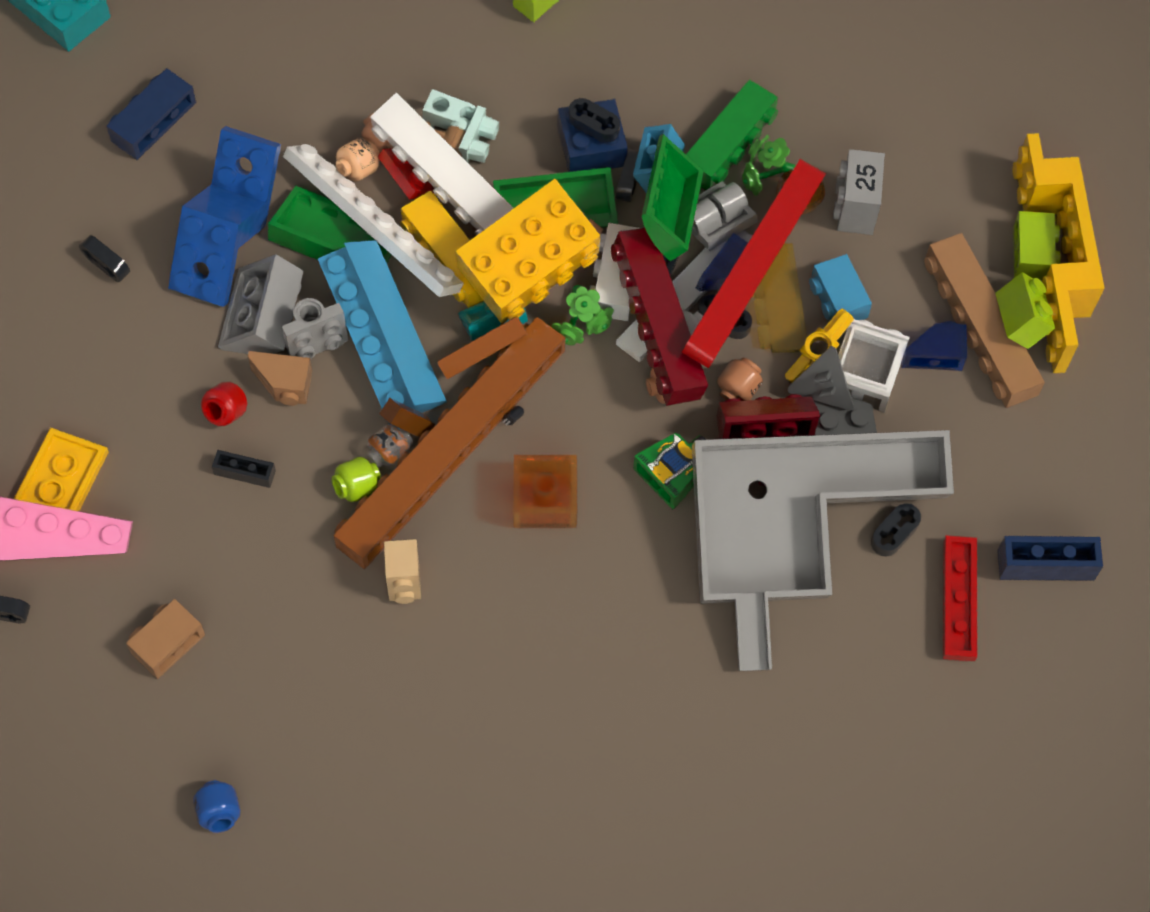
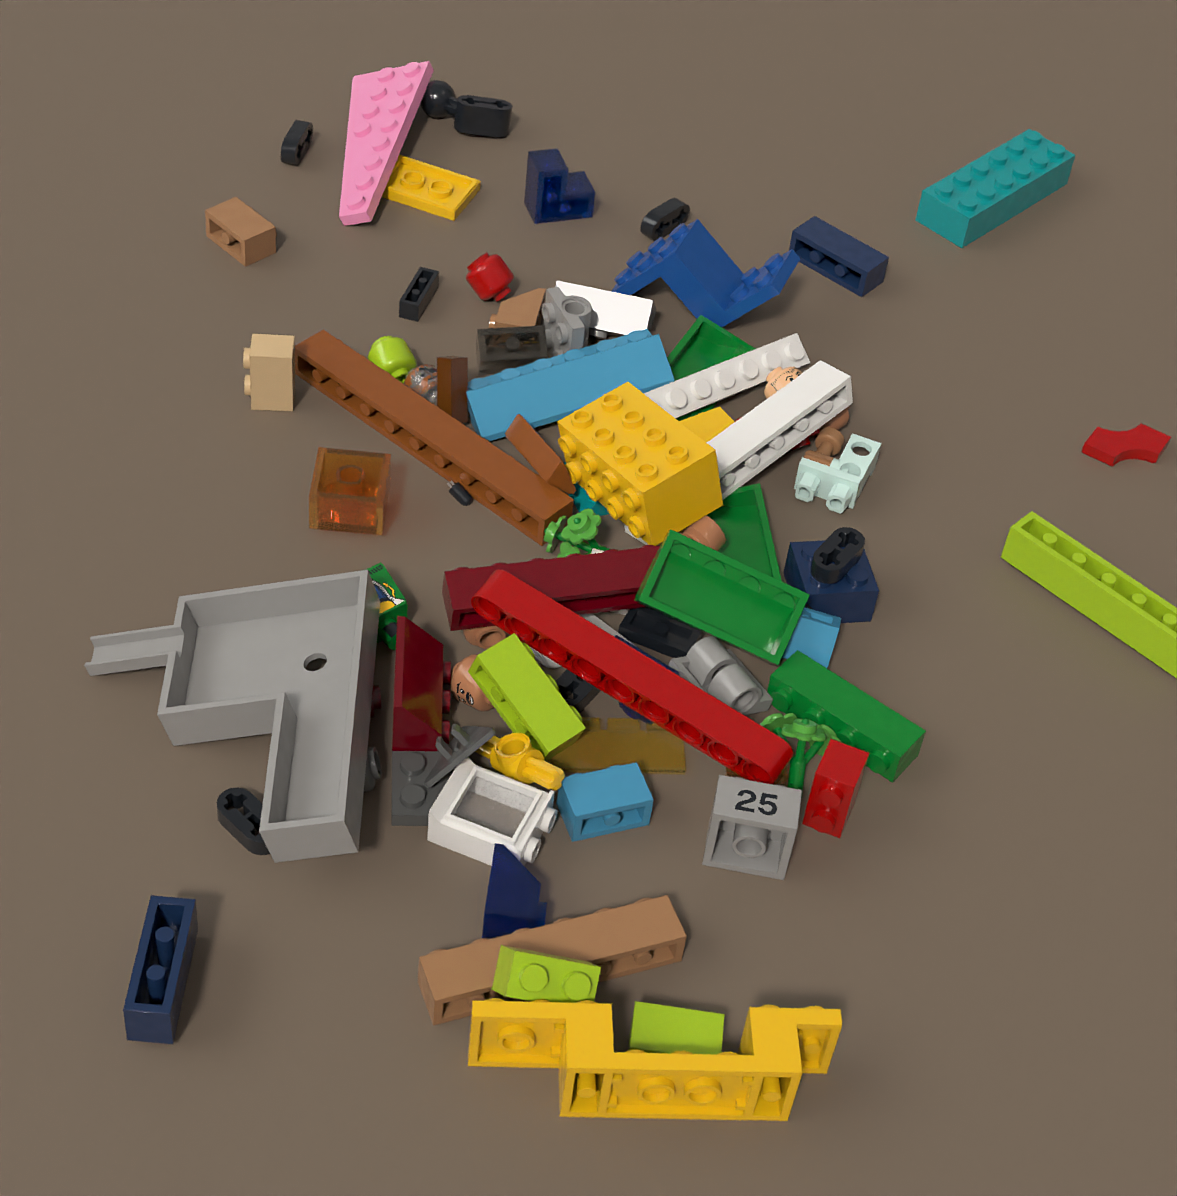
camera: 90 degrees right, 20 degrees down
blue head [193,780,240,833] -> none
red plate [943,535,977,662] -> none
none -> lime brick [468,633,586,761]
none -> clear smoke brick [475,325,548,375]
none -> clear blue brick [524,148,595,224]
none -> red brick [802,739,869,838]

